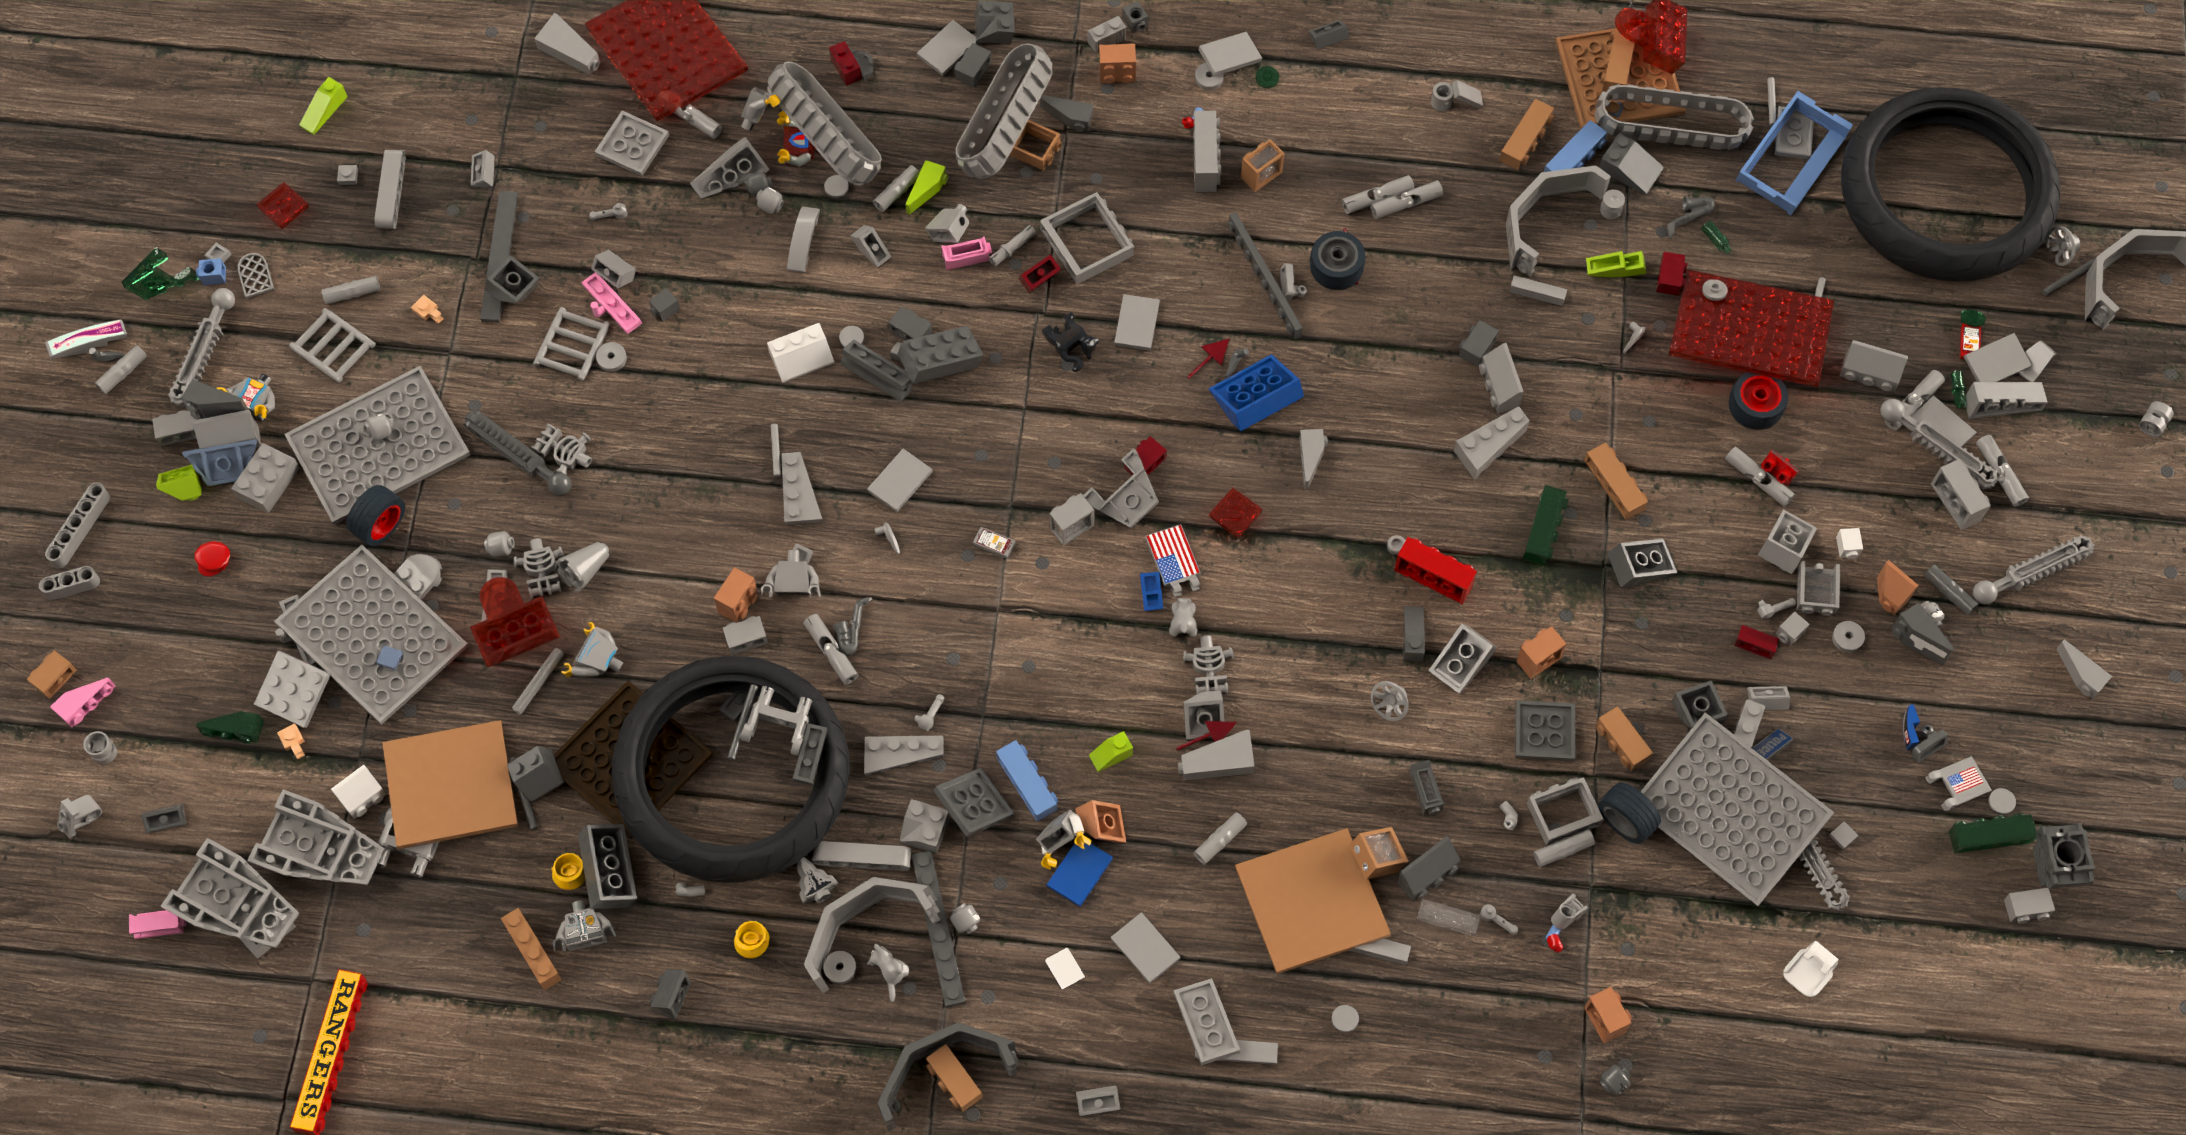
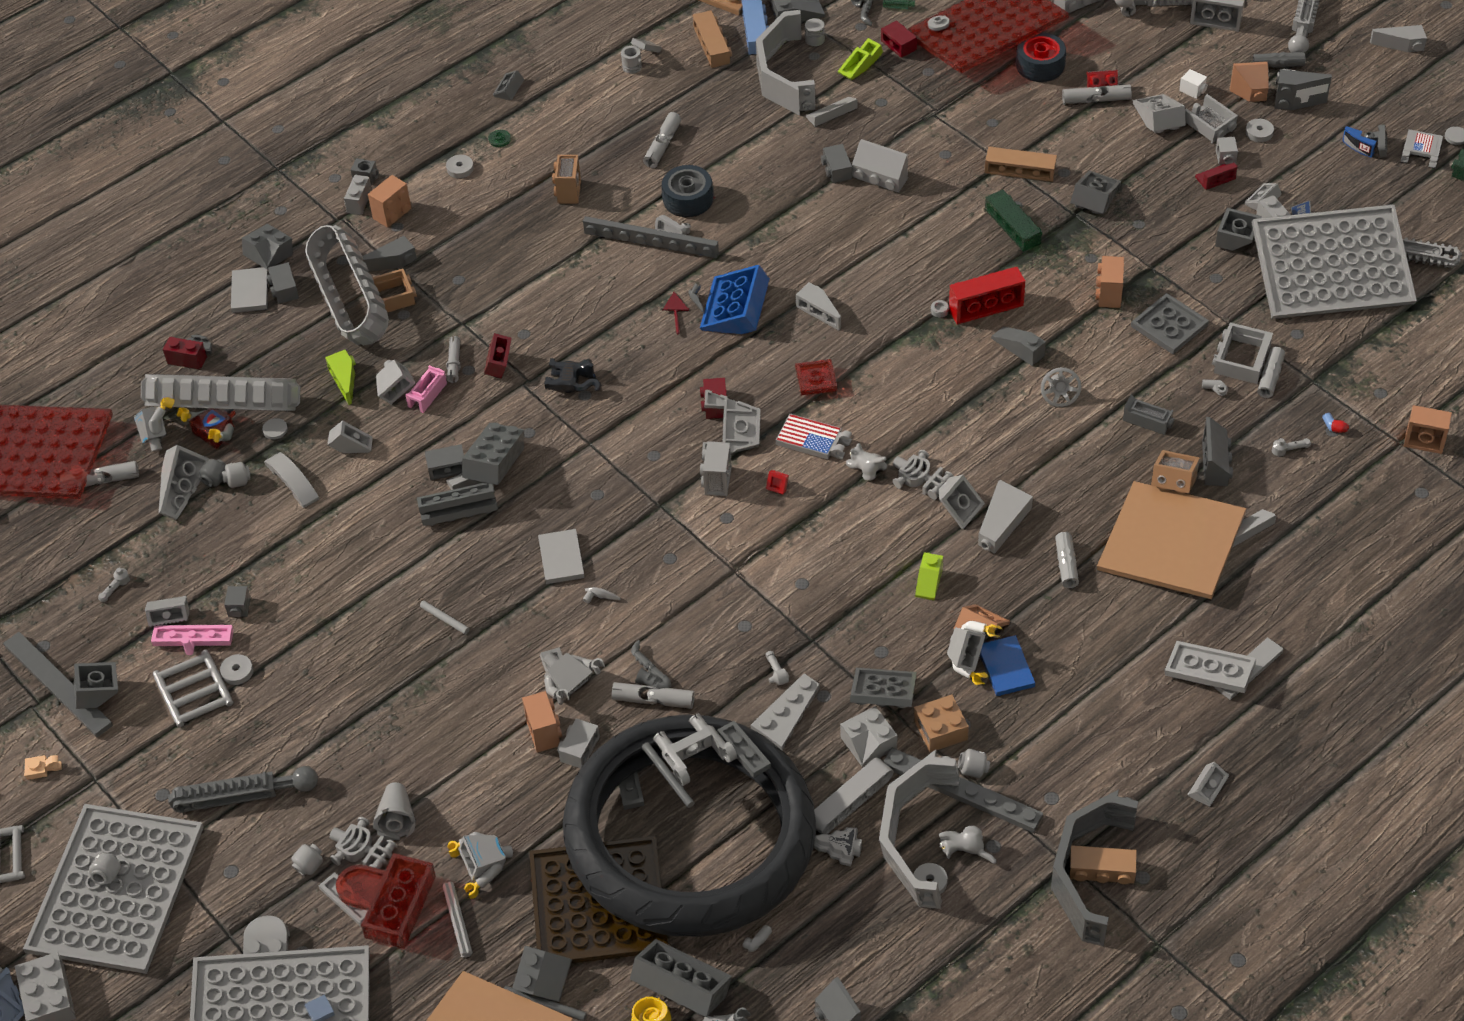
camera: 45 degrees left, 15 degrees down
black wheel [346,485,405,546] -> none
light grey piece [530,424,592,474] -> none
light grey plate [595,111,669,176] -> none
yellow piece [734,921,769,958] -> none
white slope [767,323,834,383] -> none
light grey wing [782,452,823,525] -> none
light grey piece [839,326,864,347] -> none
light grey axle [873,165,920,212] -> none
tile [973,527,1016,559] -> none
medium blue brick [996,740,1058,822] -> none
light grey window [1040,192,1135,285] -> none
white sticker [1045,948,1085,989] -> none
light grey tile [1111,912,1181,984] -> none
light grey tile [1114,294,1160,351] -> none
blue slope [1140,572,1163,611] -> none
dark red piece [1176,721,1237,751] -> none
red arm [1182,107,1204,129] -> none
light grey brick [1193,111,1221,192] -> none
light grey tile [1199,32,1262,76] -> none
light grey piece [1331,1005,1359,1033] -> none
light grey piece [1370,180,1443,219] -> none
clear plate [1416,899,1481,936] -> none
light grey slope [1428,623,1498,694] -> none
light grey wedge [1454,406,1529,480] -> none
light grey piece [1551,893,1588,929] -> none
medium nougat brick [1596,706,1653,771] -> none
black wheel [1598,782,1661,844] -> none
light grey bar [1623,322,1645,353] -> none
light grey piece [1757,598,1796,620] -> none
light grey tile [1829,821,1858,850] -> none
none -> red tile [766,470,789,494]
none -> medium nougat piece [914,695,969,752]

